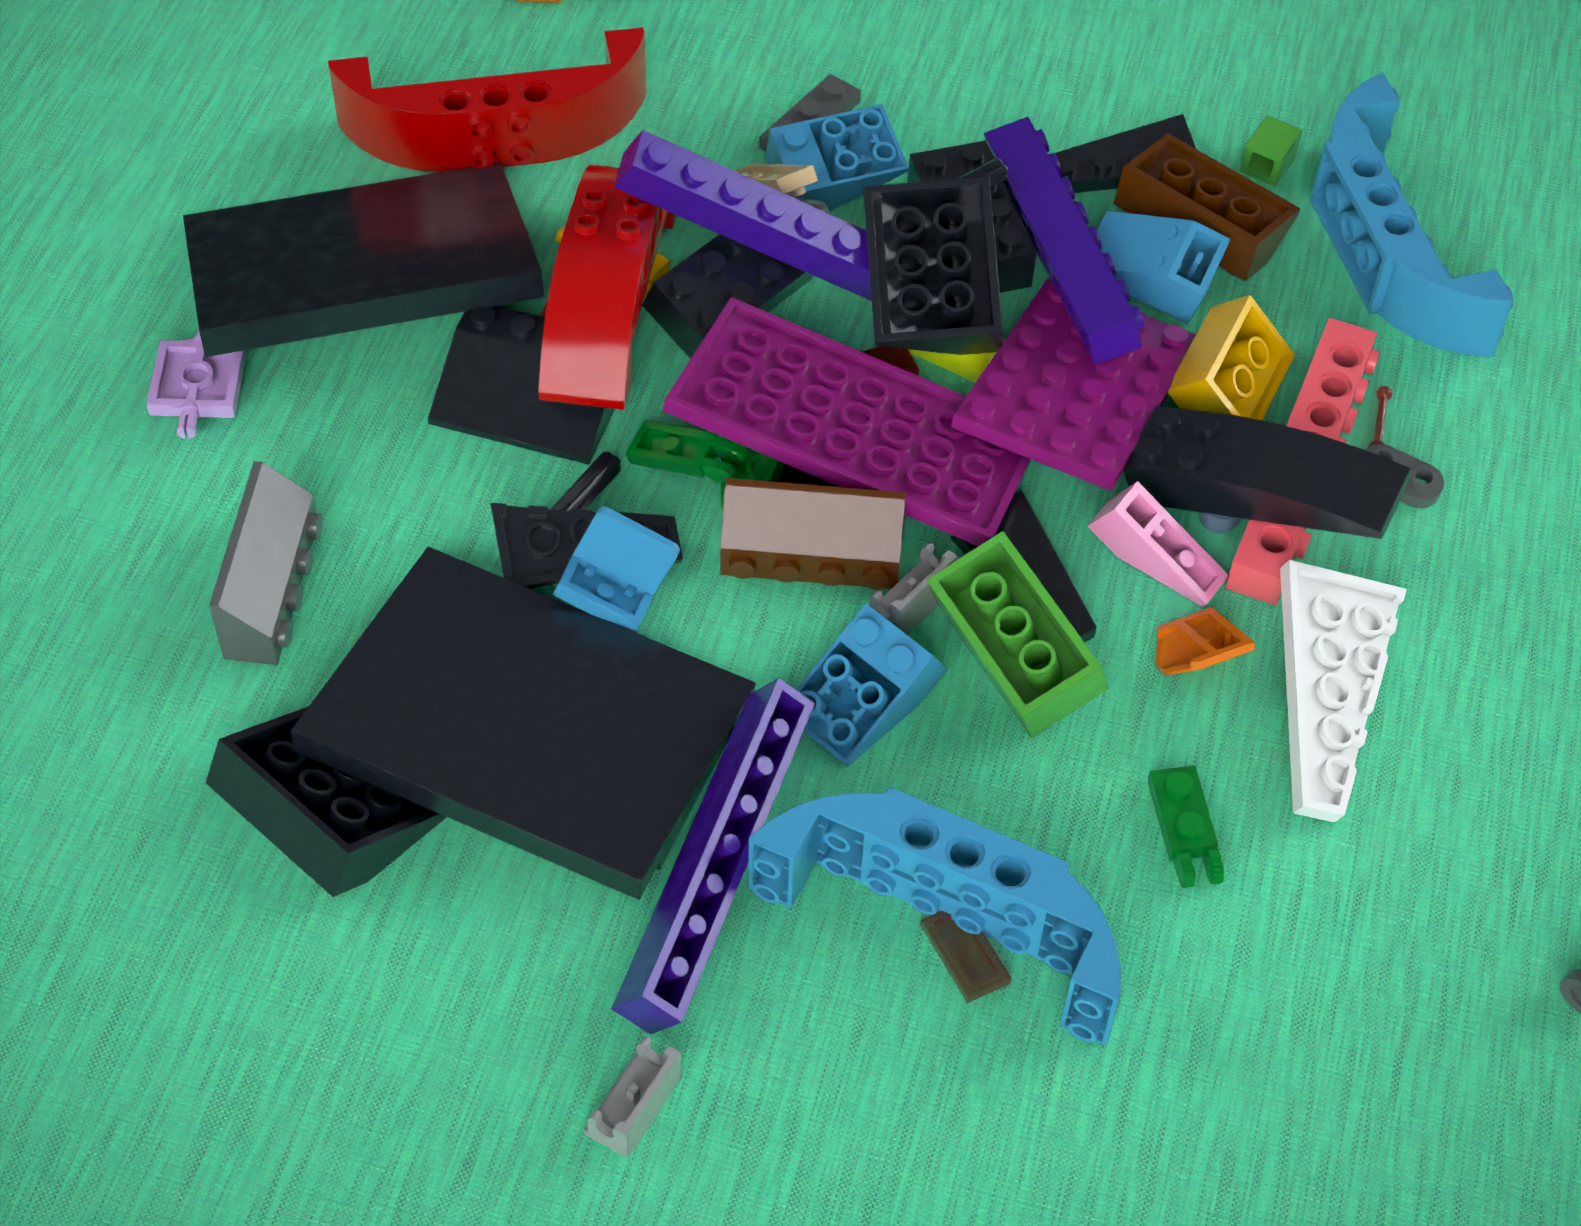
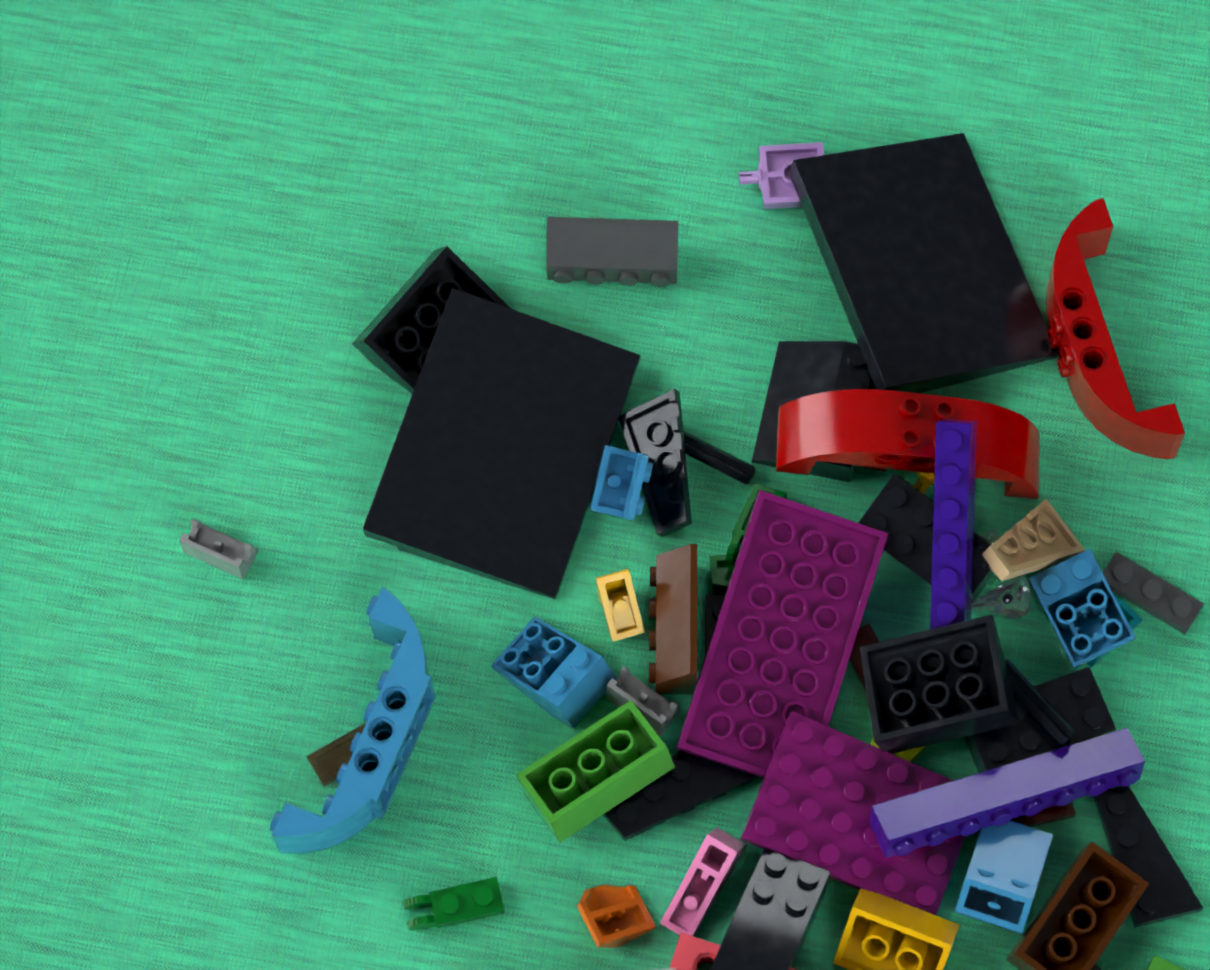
camera: 90 degrees right, 15 degrees up
dark purple brick [611,678,815,1035] -> none
none -> yellow slope [596,569,645,642]

